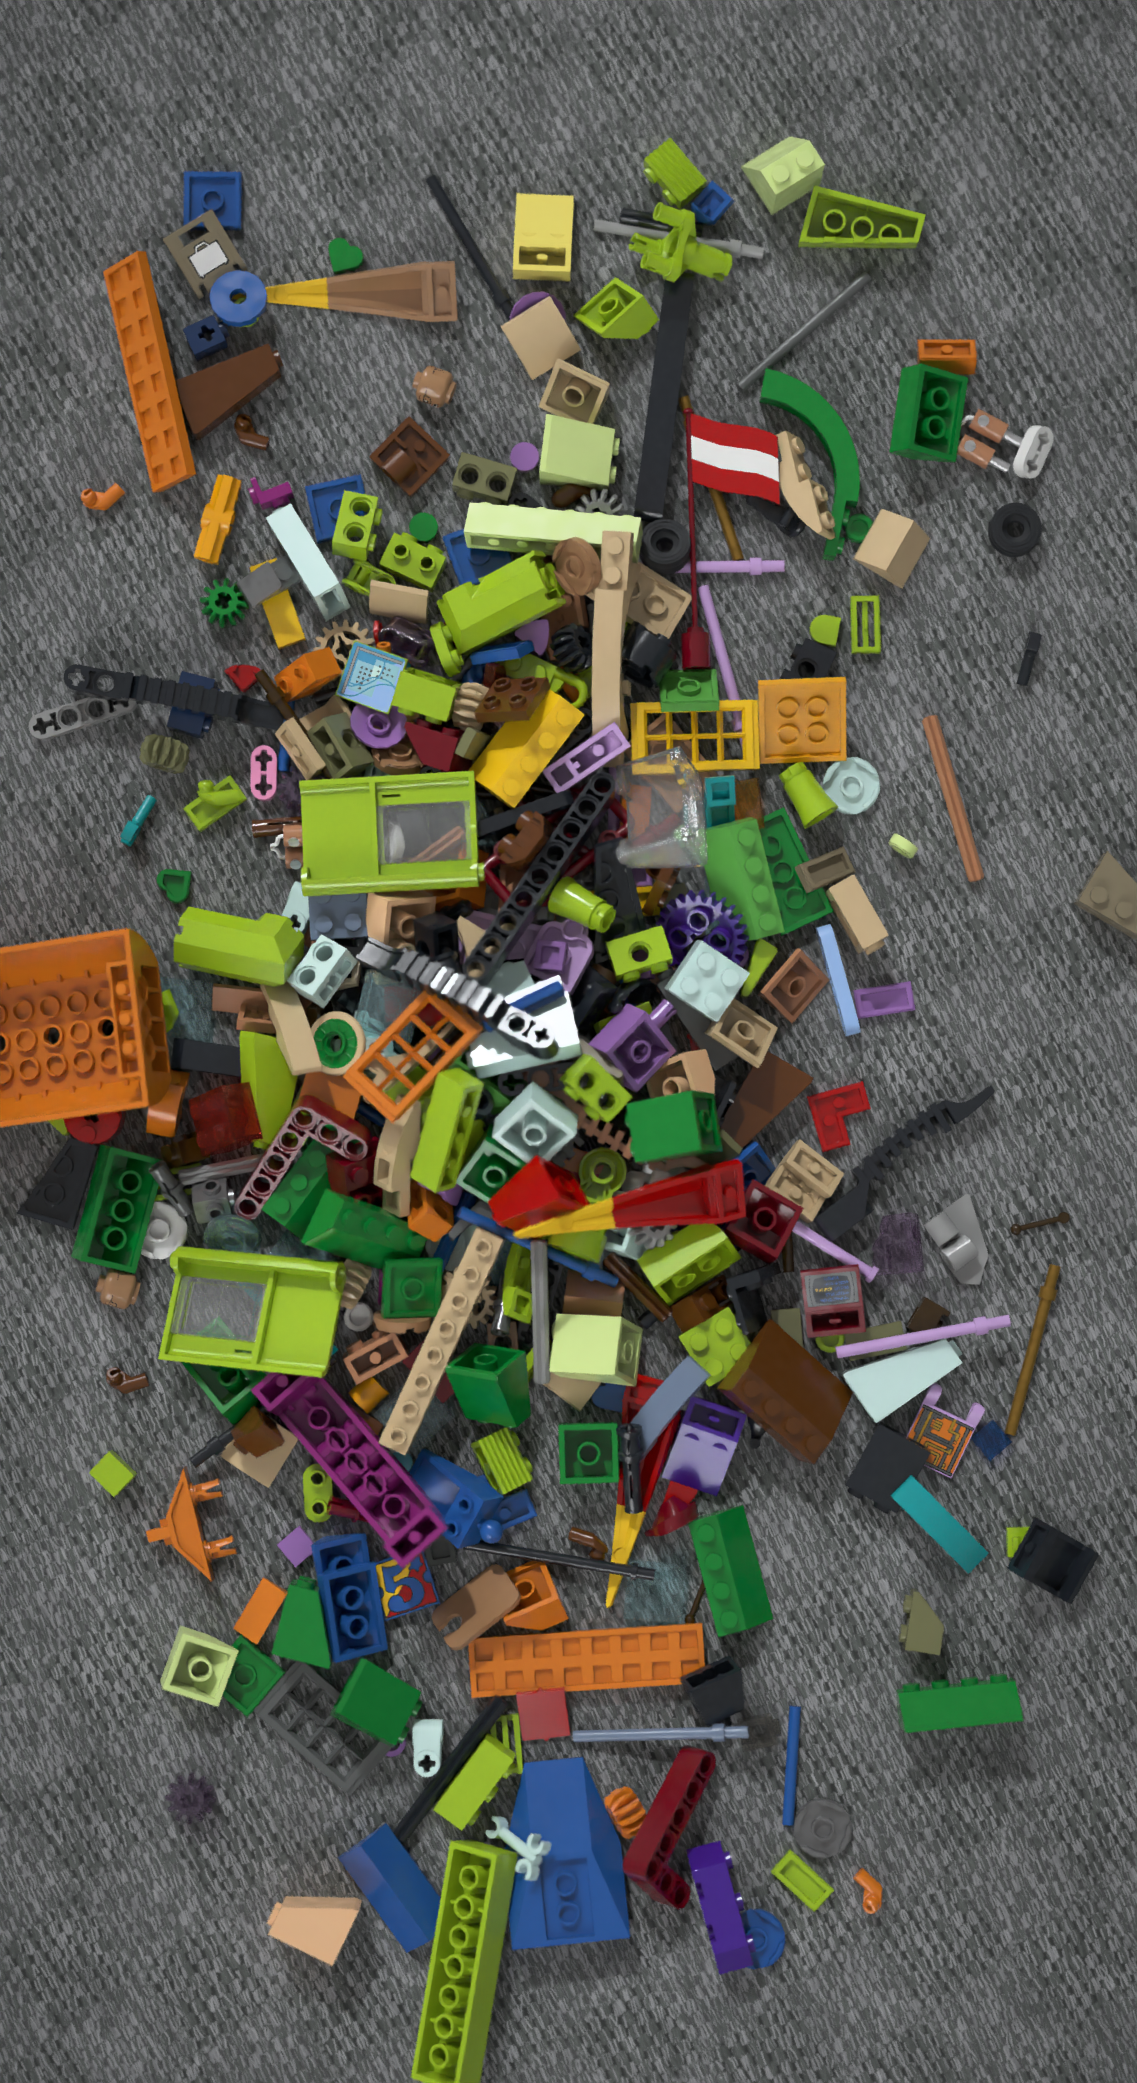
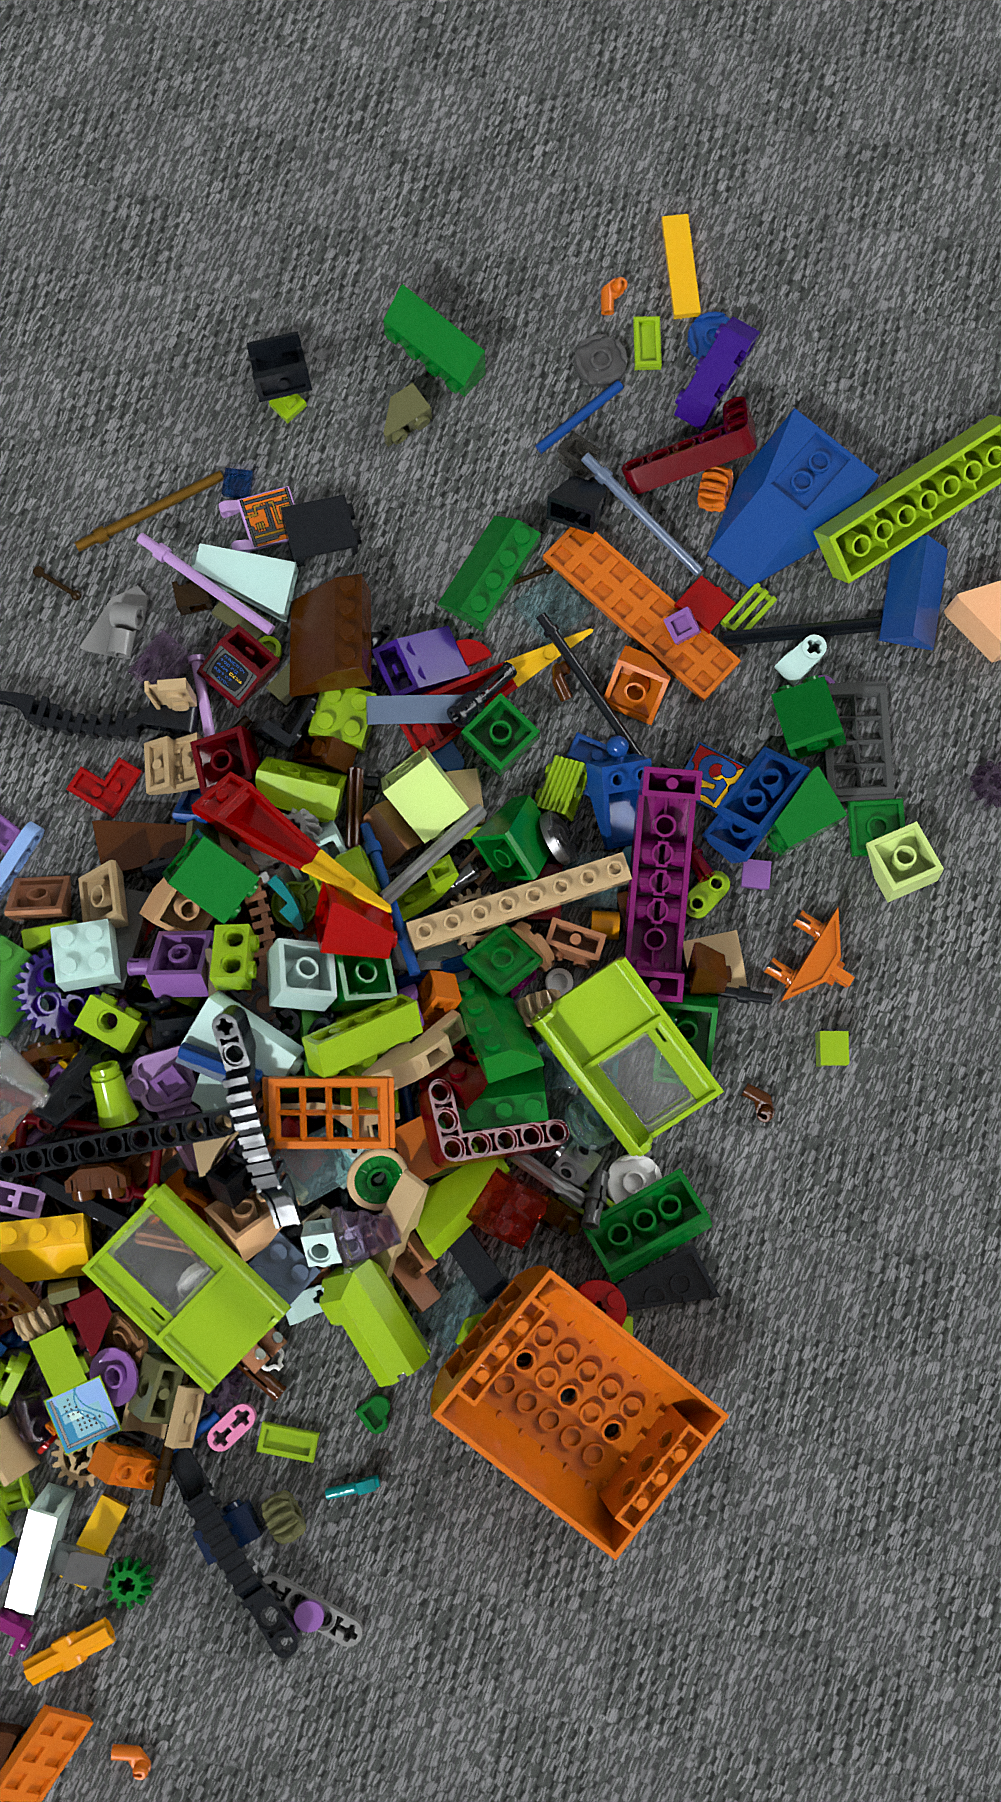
camera: 130 degrees left, 5 degrees down
medium nougat head [95,1268,141,1309] -> none
orange brick [146,1069,190,1138] -> none
lime arm [197,780,240,806] -> none
red tile [224,665,260,693] -> none
orange slope [234,1577,287,1645] -> none
medium nougat piece [432,1564,521,1651] -> none
lime brick [433,1733,516,1831] -> none
light aqua bar [485,1816,551,1881] -> none
dark red piece [644,1496,699,1537] -> none
teal slope [891,1475,989,1574] -> none
none -> tan plate [144,678,197,711]
none -> teal slope [267,875,308,932]
none -> medium lavender tile [294,1599,325,1633]
none -> clear purple slope [331,1206,402,1268]
none -> flat silver tile [539,811,577,865]
none -> yellow tile [661,214,701,319]
none -> medium lavender tile [663,606,701,645]

